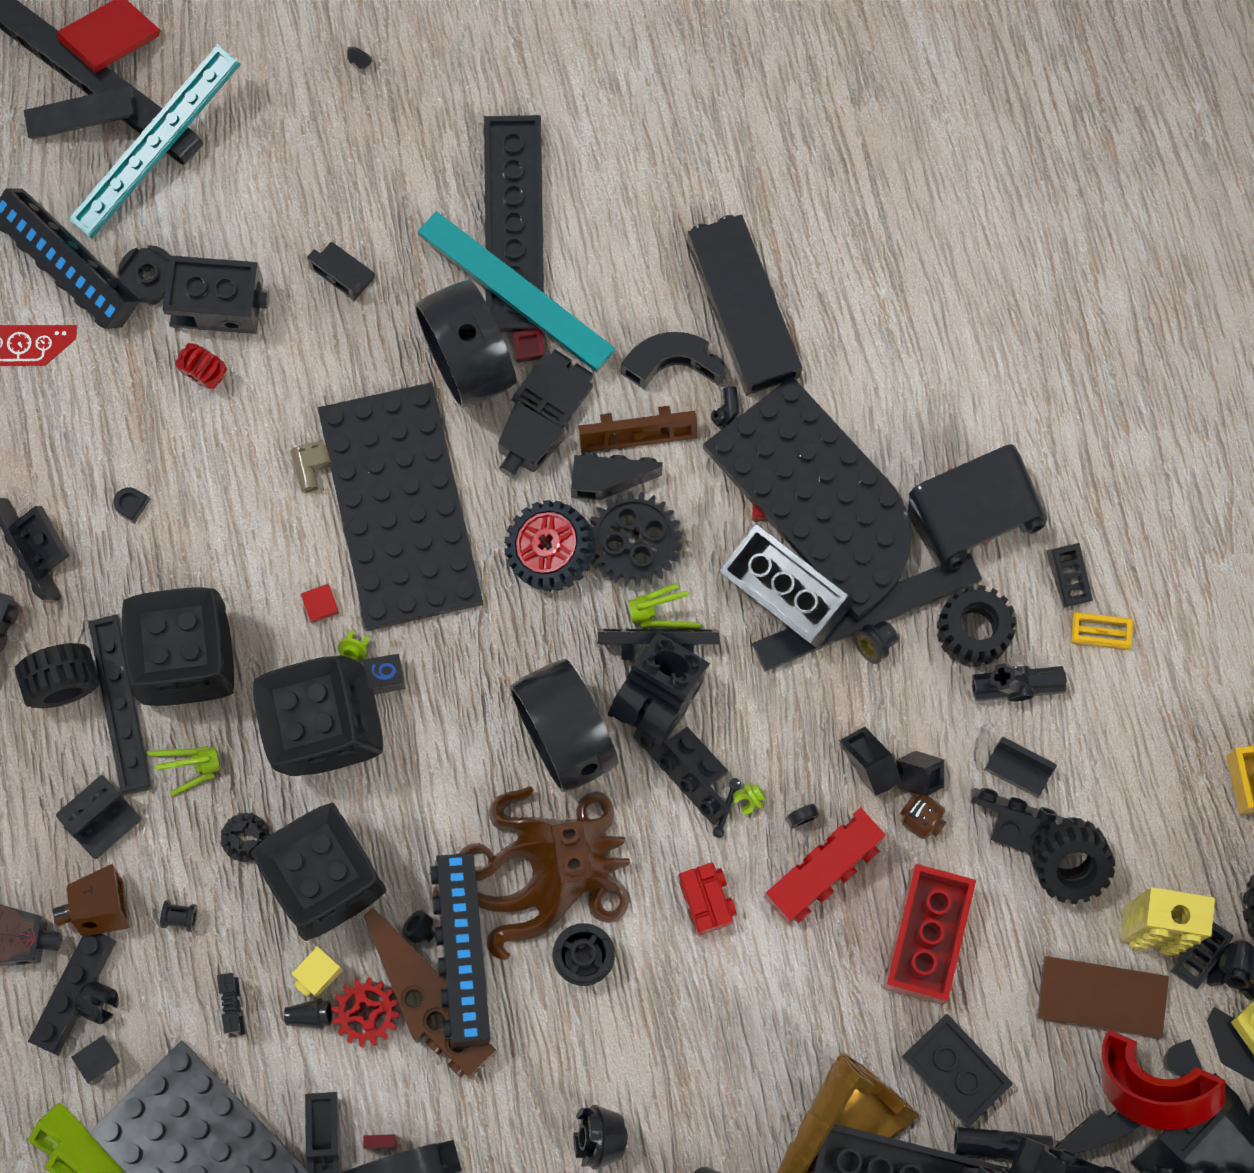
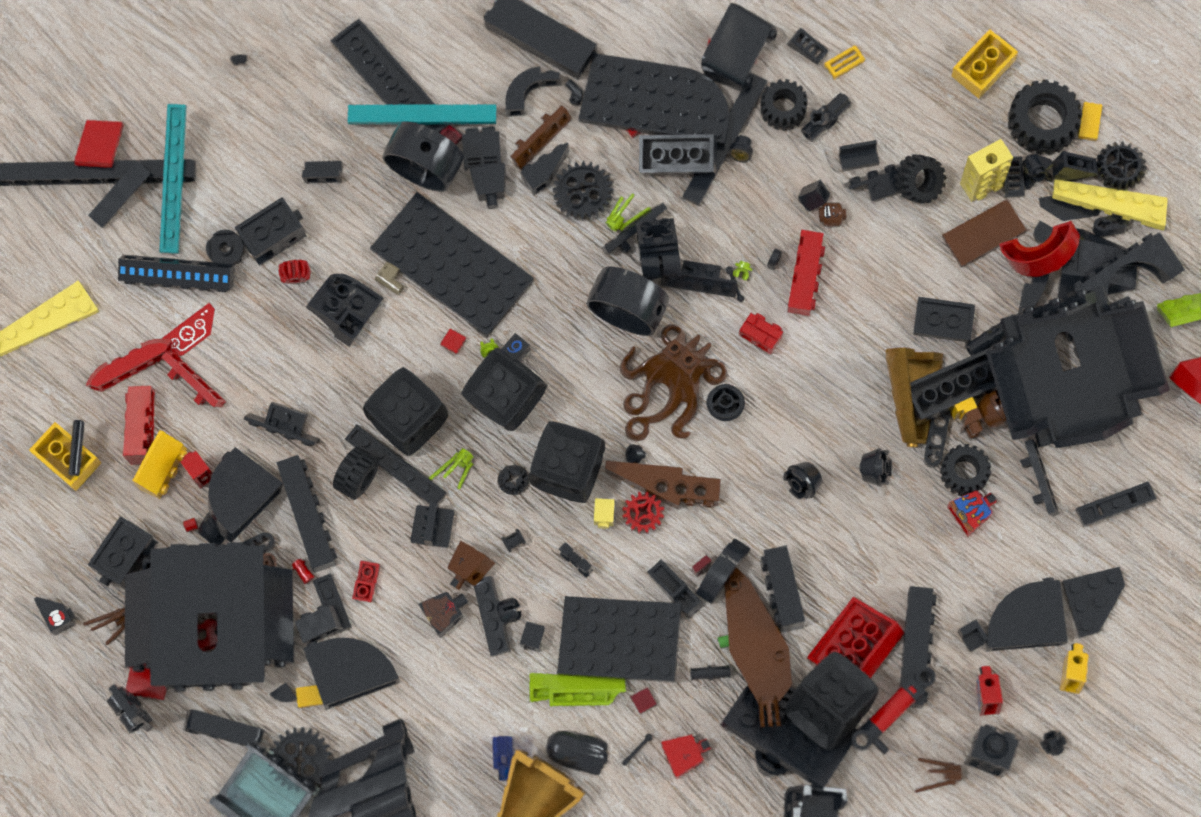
camera: 30 degrees left, 0 degrees up
black tile [113,487,150,524] -> none
black cone [284,998,332,1030] -> none
black brick [430,853,491,1048] -> none
wheel [504,500,596,592] -> none
black slope [839,727,902,796] -> none
red brick [882,864,976,1005] -> none
none -> black slope [306,273,384,347]

